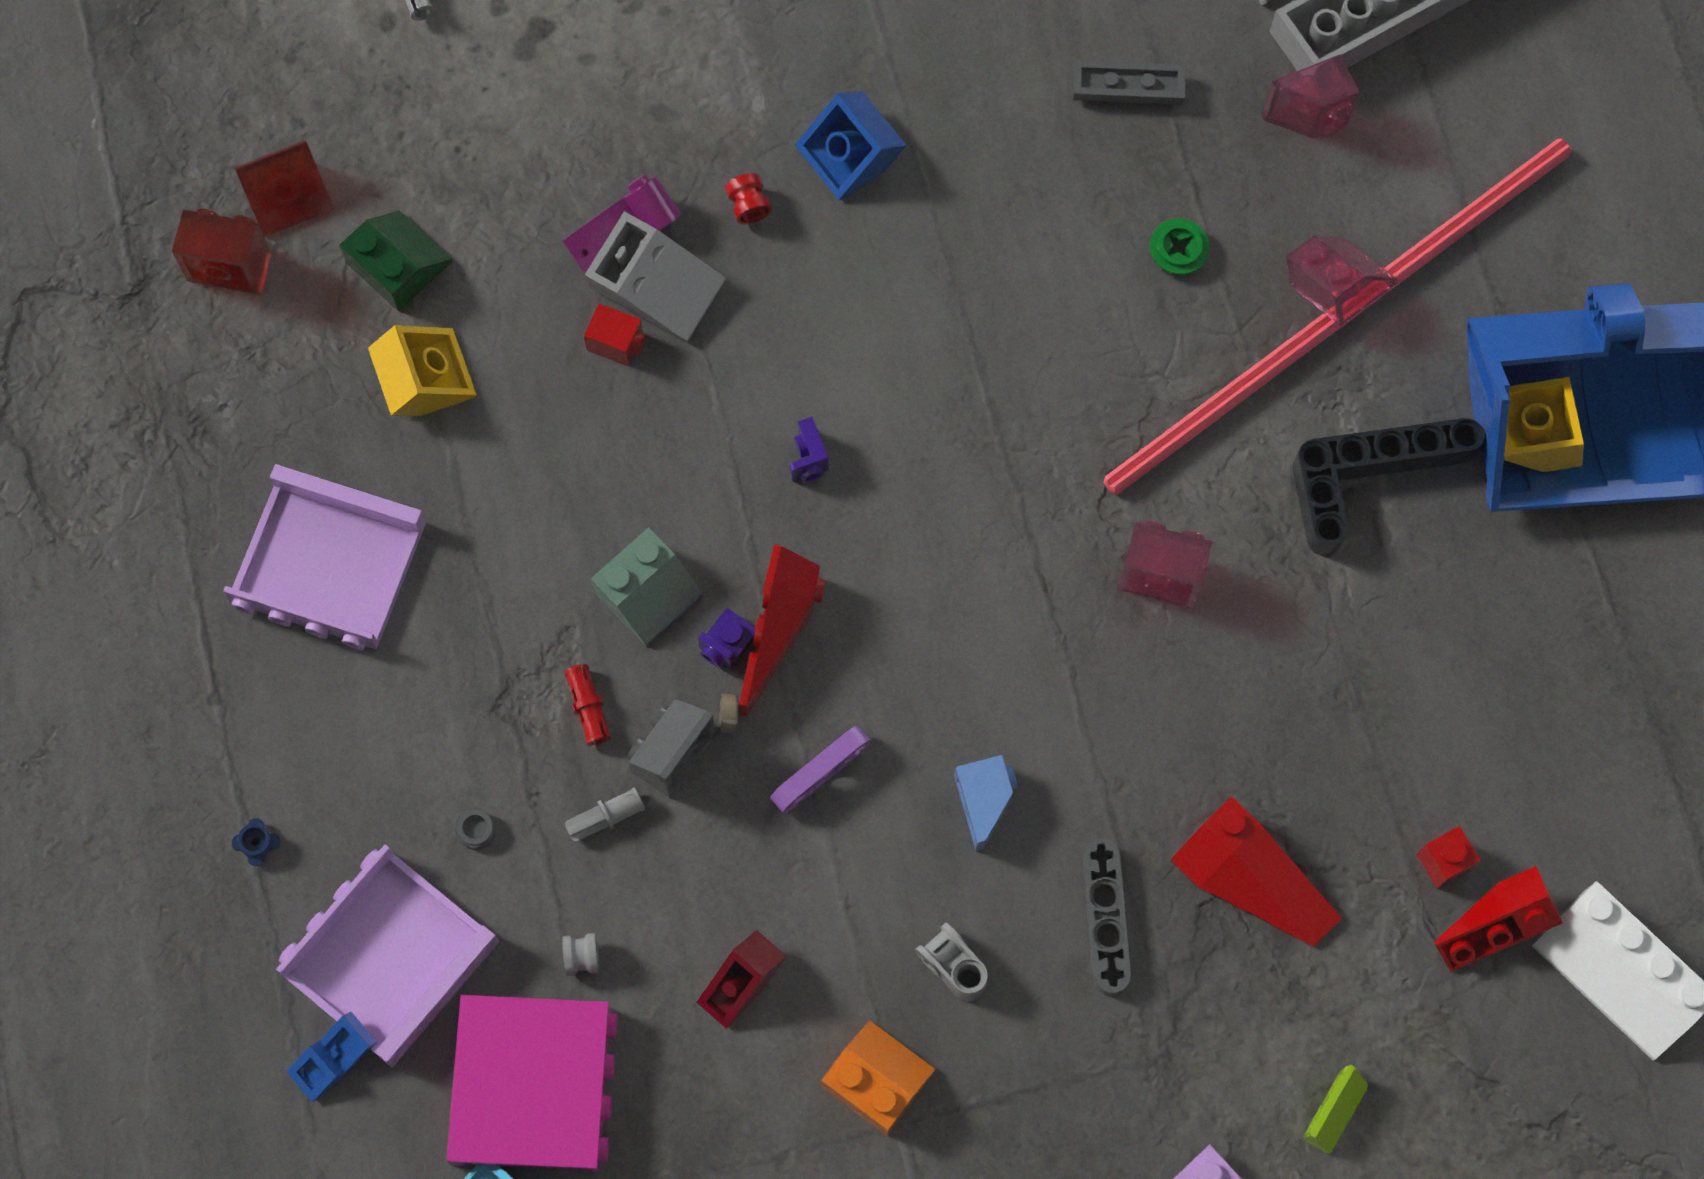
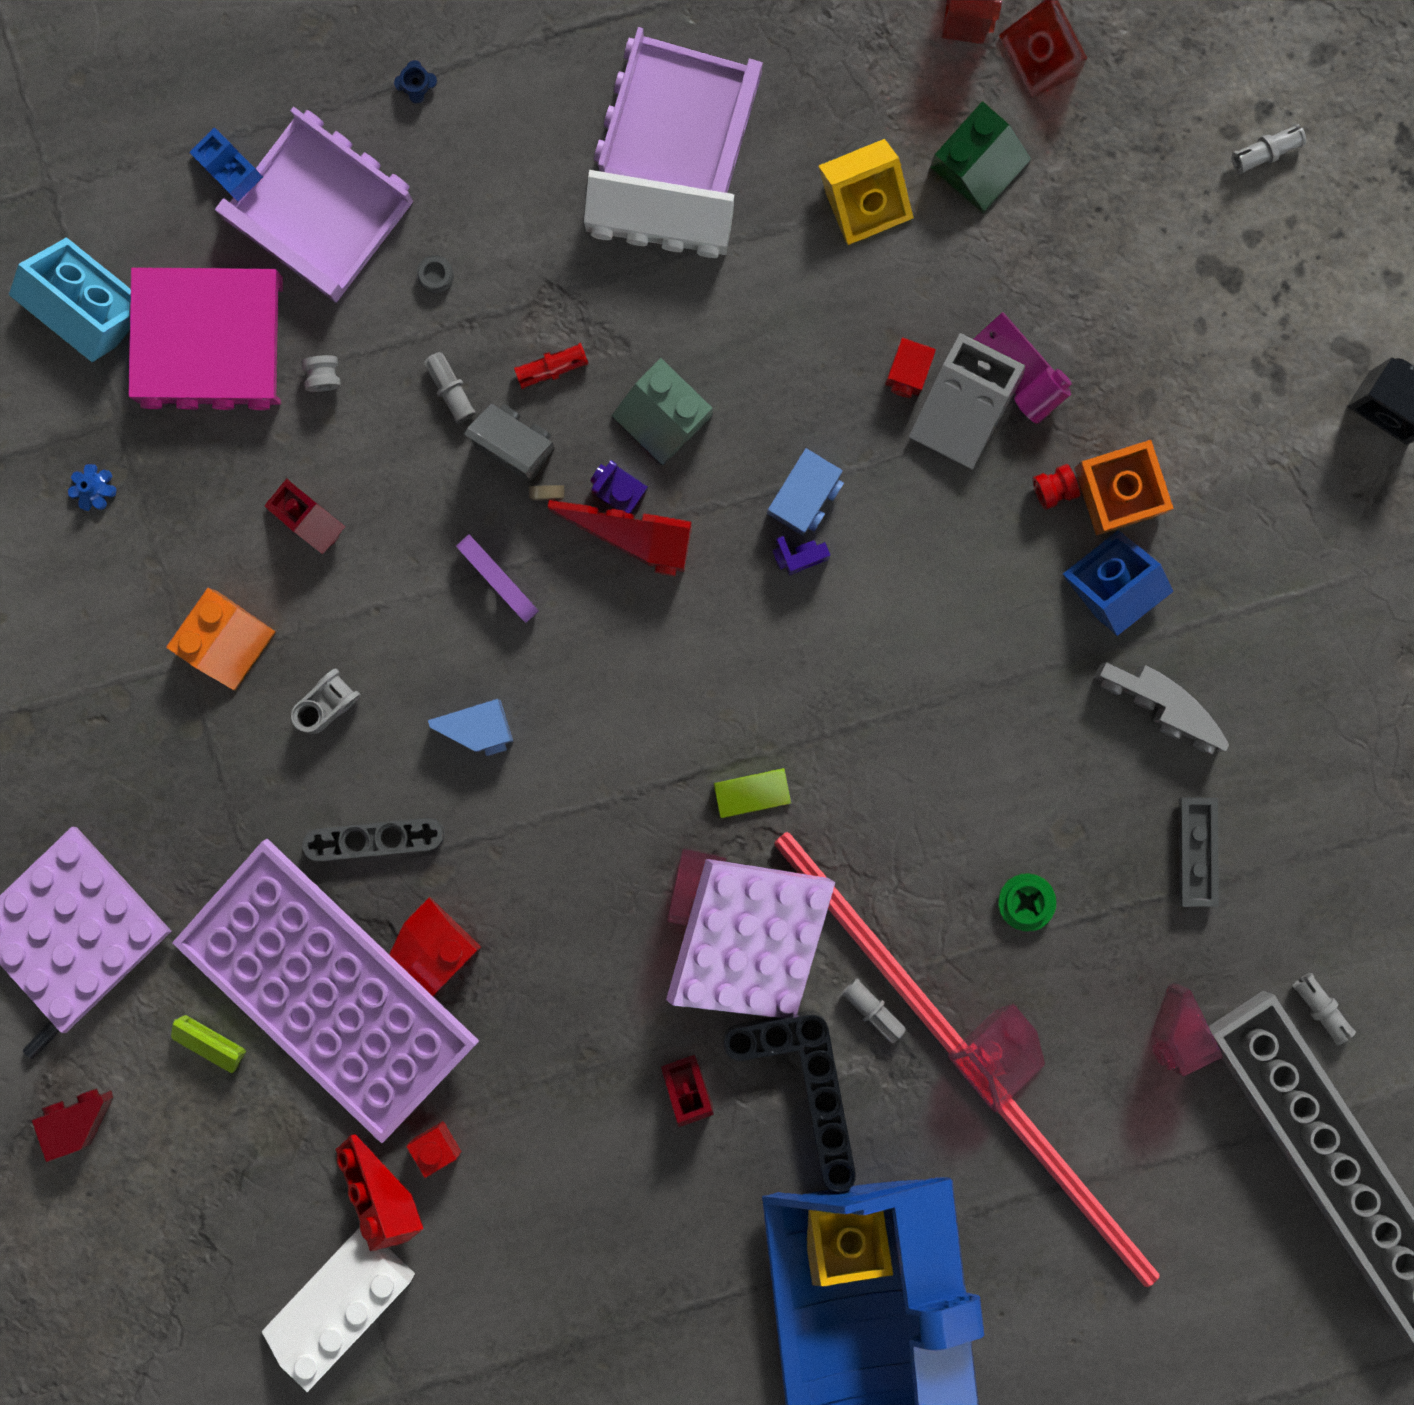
camera: 90 degrees right, 15 degrees up
none -> lavender plate [172,839,479,1143]
none -> white slope [584,170,734,258]
none -> dark red slope [661,1055,714,1127]
none -> lavender plate [666,859,835,1018]
none -> lime slope [713,768,791,818]
none -> medium blue brick [767,448,844,536]
none -> light grey axle [841,978,905,1043]
none -> orange brick [1074,440,1174,536]
none -> light grey slope [1094,662,1229,755]

